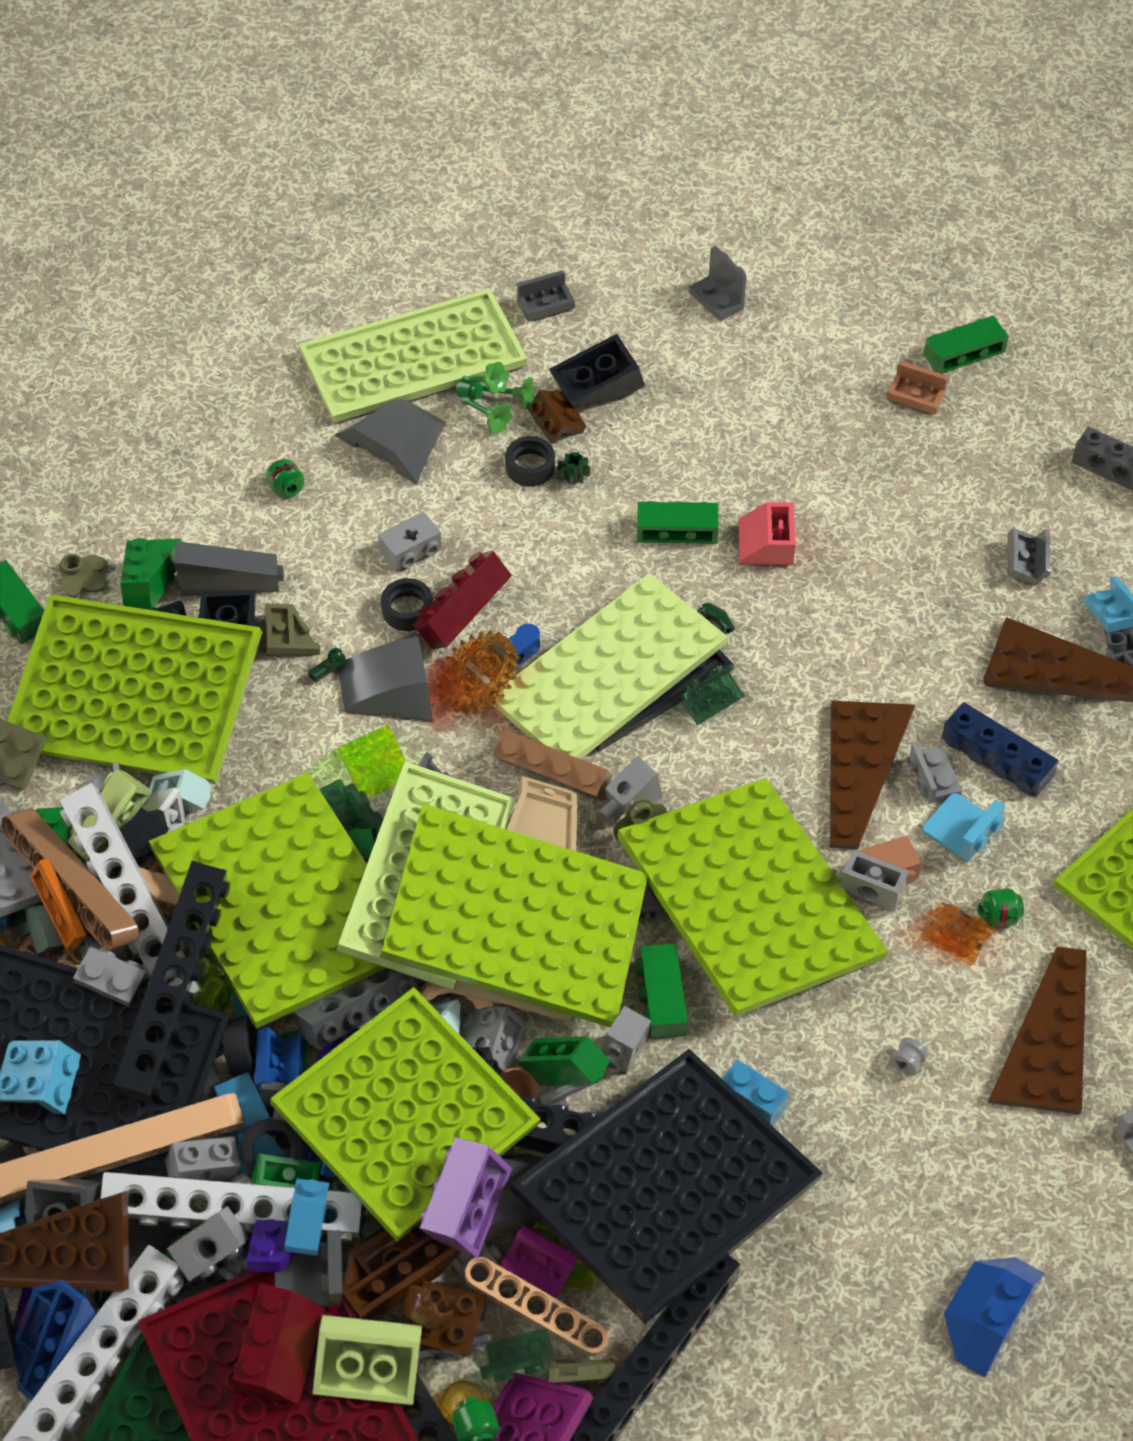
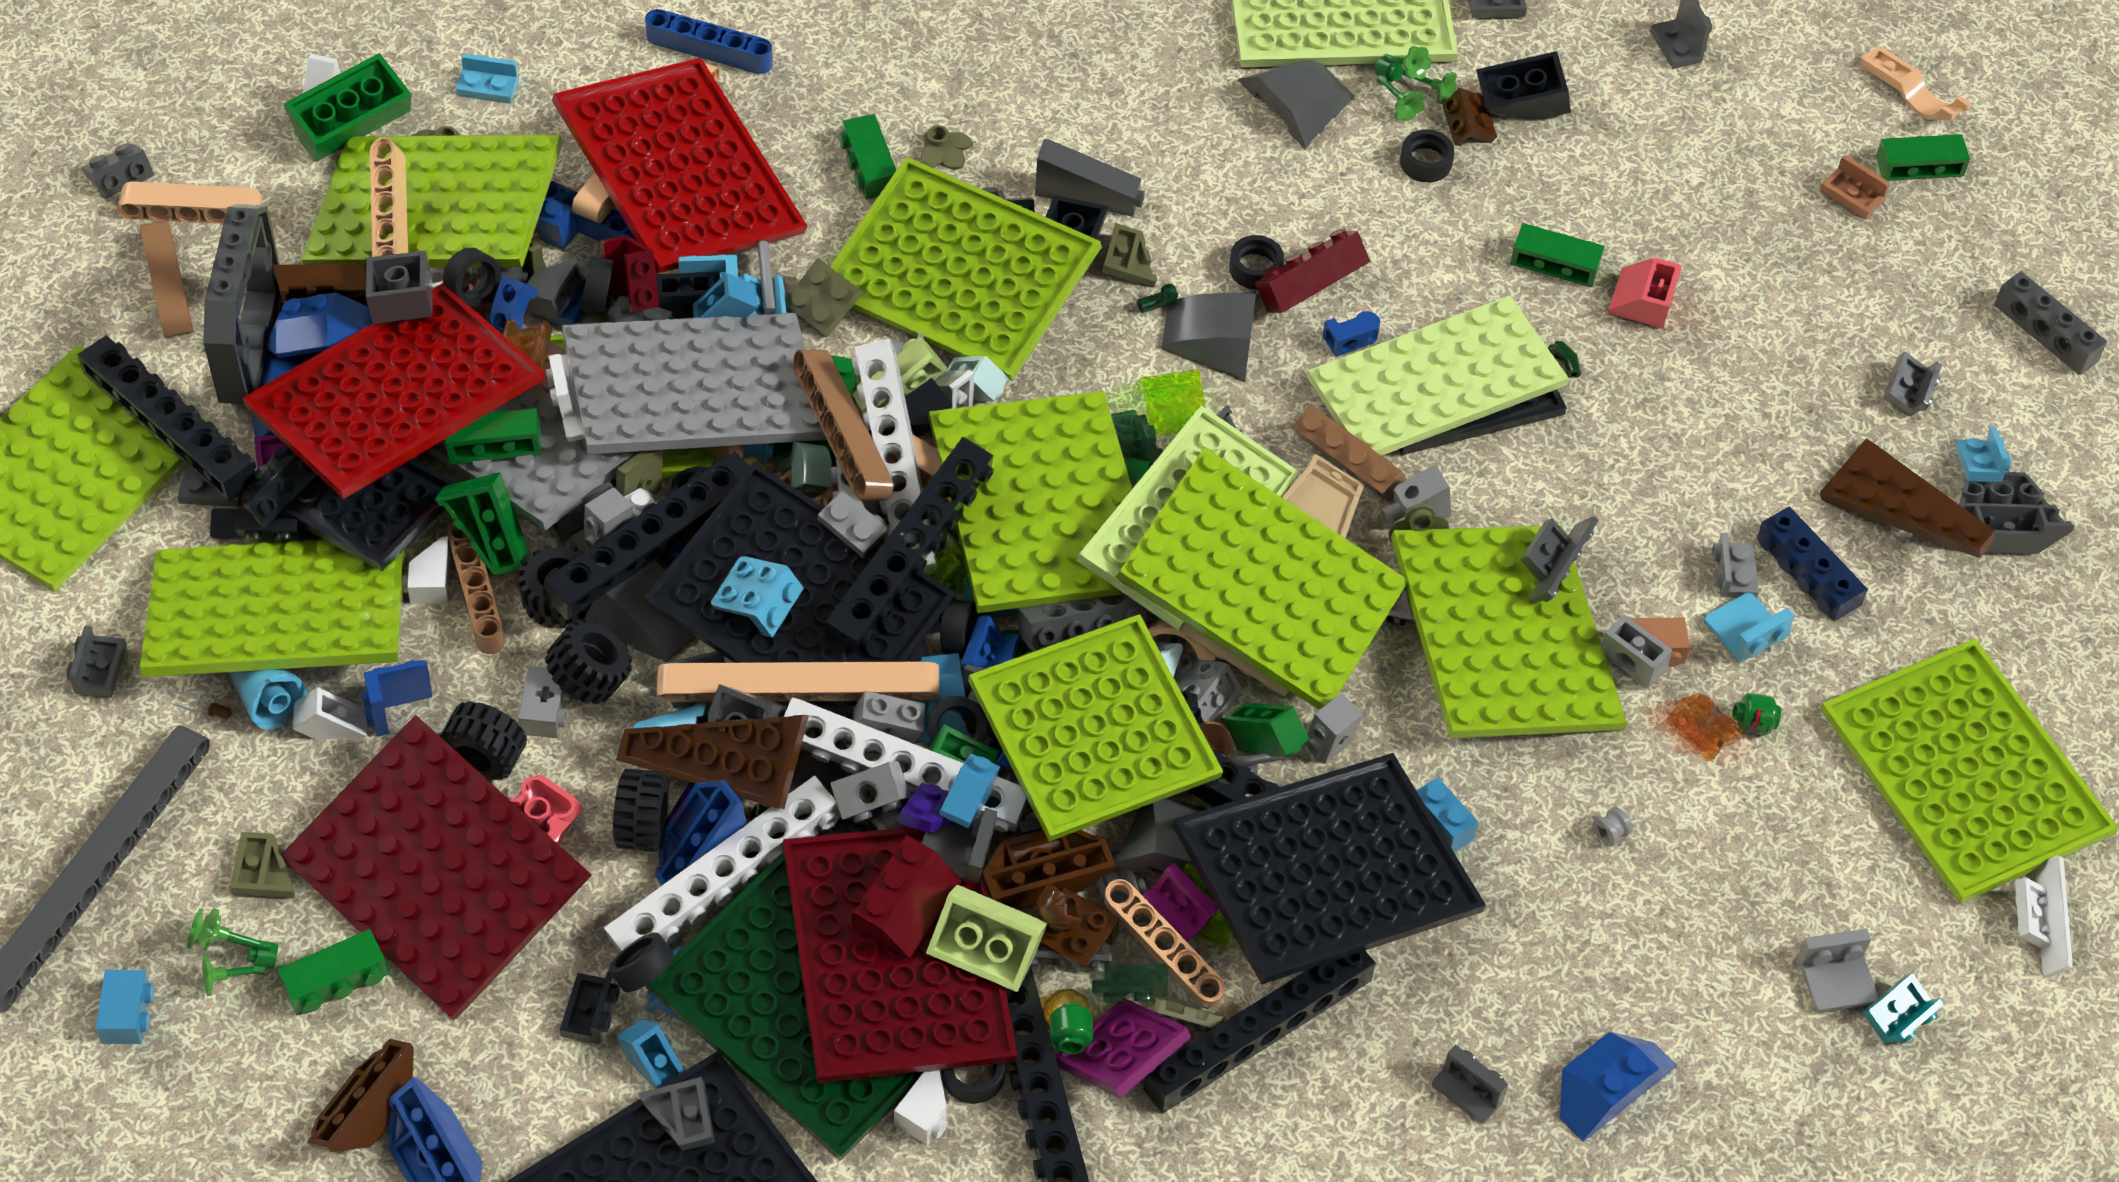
camera: 15 degrees right, 0 degrees up
orange tile [30,858,87,952] -> none
green wedge [120,538,182,610] -> none
green head [266,459,304,499] -> none
light grey brick [378,511,442,572] -> none
medium lavender slope [420,1137,512,1258] -> none
clear orange gear [436,630,520,715] -> none
dark green gear [558,452,590,485] -> none
green brick [635,943,688,1039] -> none
clear green bracket [679,664,745,726] -> none
reddish brown wing [829,700,915,849] -> none
reddish brown wing [988,947,1087,1114] -> none
none -> dark grey bracket [1432,1044,1509,1124]
none -> dark grey bracket [1520,516,1599,605]
none -> light nougat piece [1860,46,1971,120]

